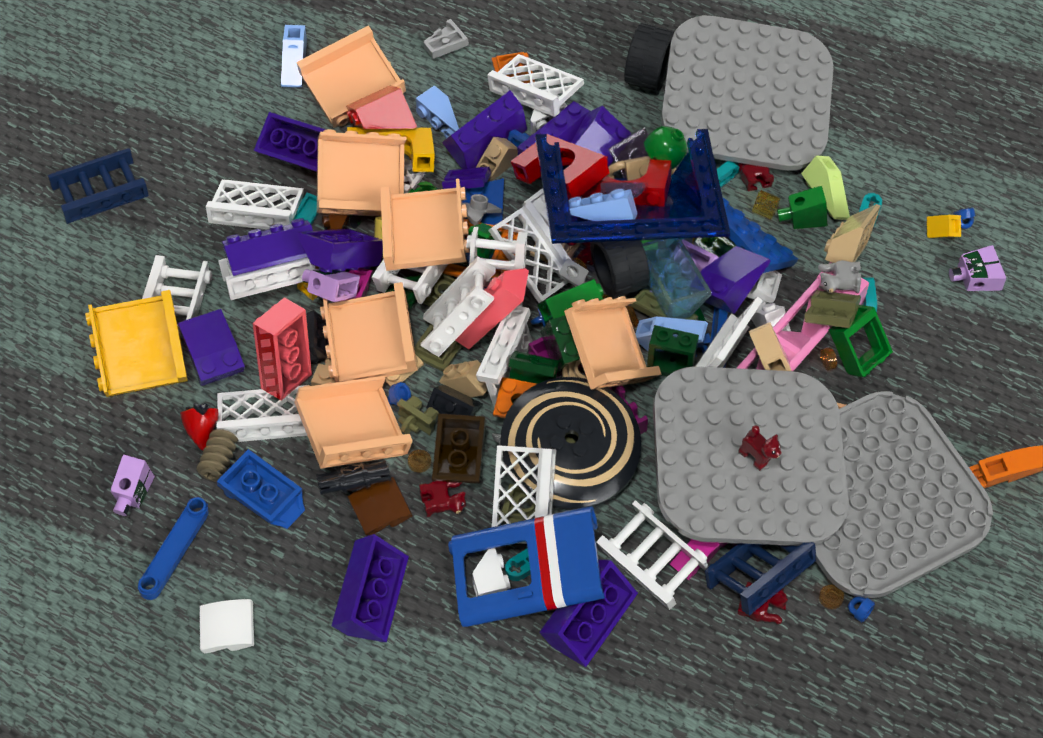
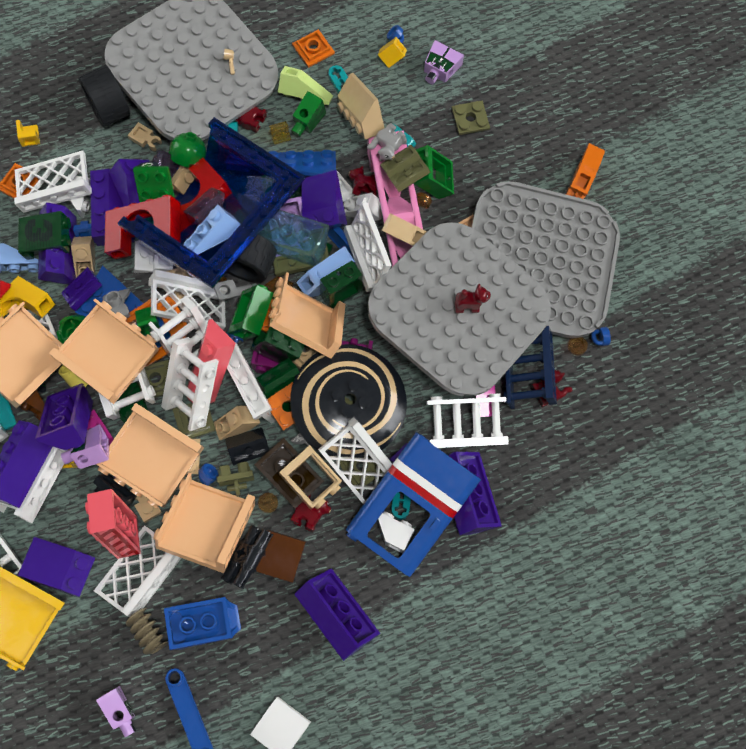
camera: 50 degrees left, 15 degrees up
red hat [180,403,219,451] -> none
none -> yellow panel [16,120,40,147]
none -> dark green panel [18,211,71,260]
none -> tan plate [128,122,162,151]
none -> green plate [133,162,175,202]
none -> tan hand [223,49,235,75]
none -> tan window [279,445,342,510]
none -> orange piece [292,29,335,68]
none -> dark red animal [349,166,377,196]
none -> olive piece [452,100,490,135]

